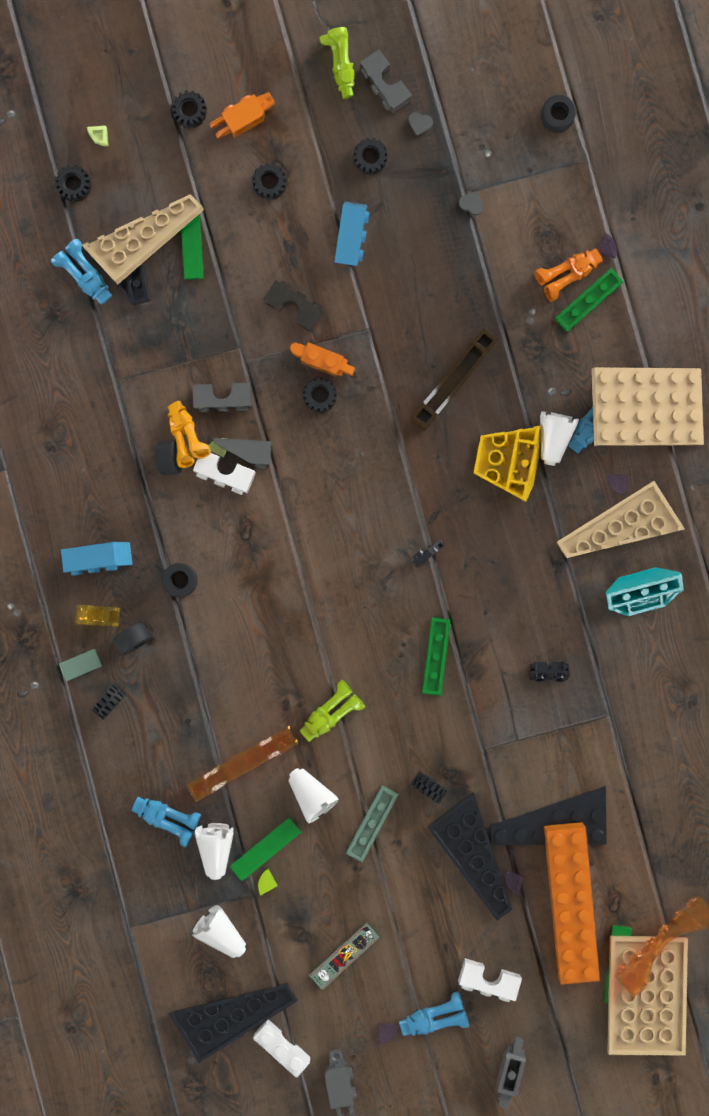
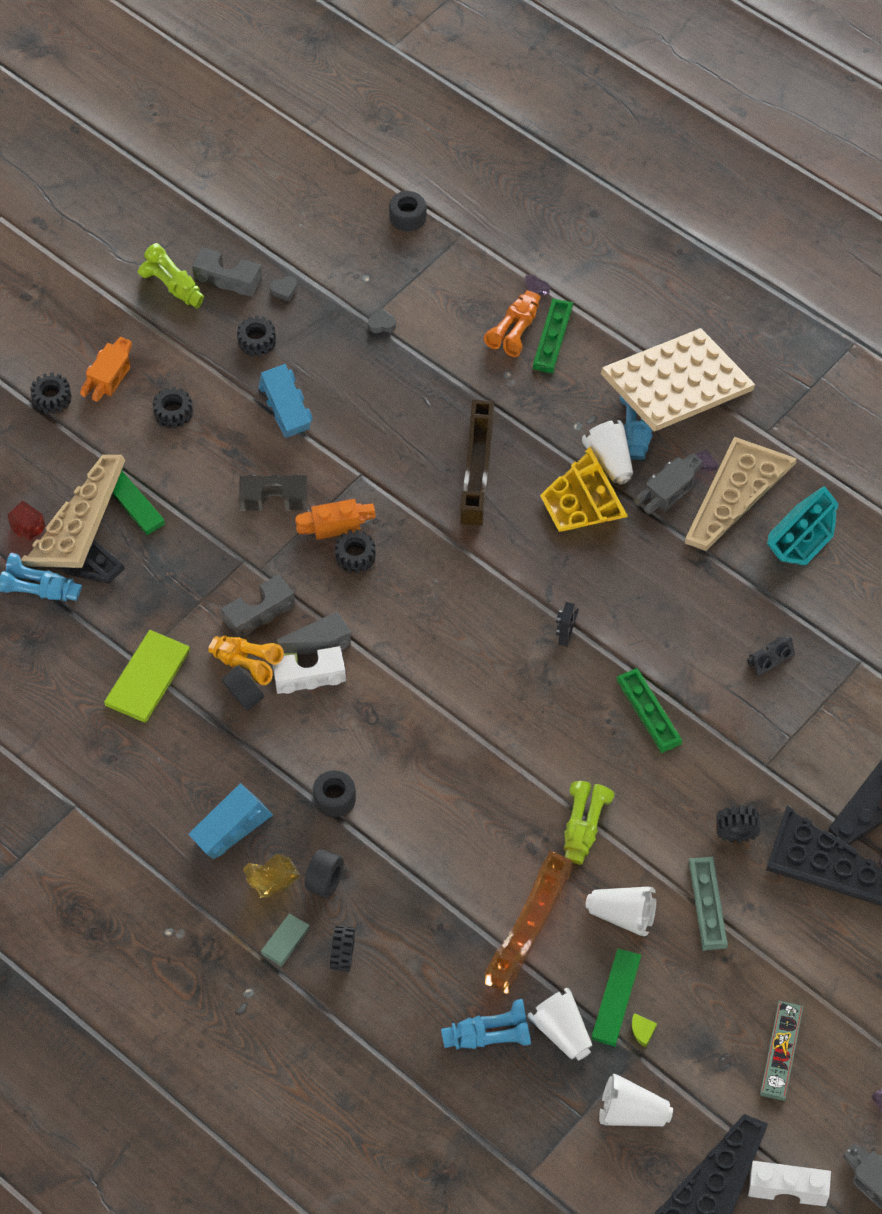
camera: 30 degrees left, 30 degrees down
none -> clear red brick [7,500,45,541]
none -> lime tile [104,630,191,723]
none -> dark grey hinge [635,453,703,514]

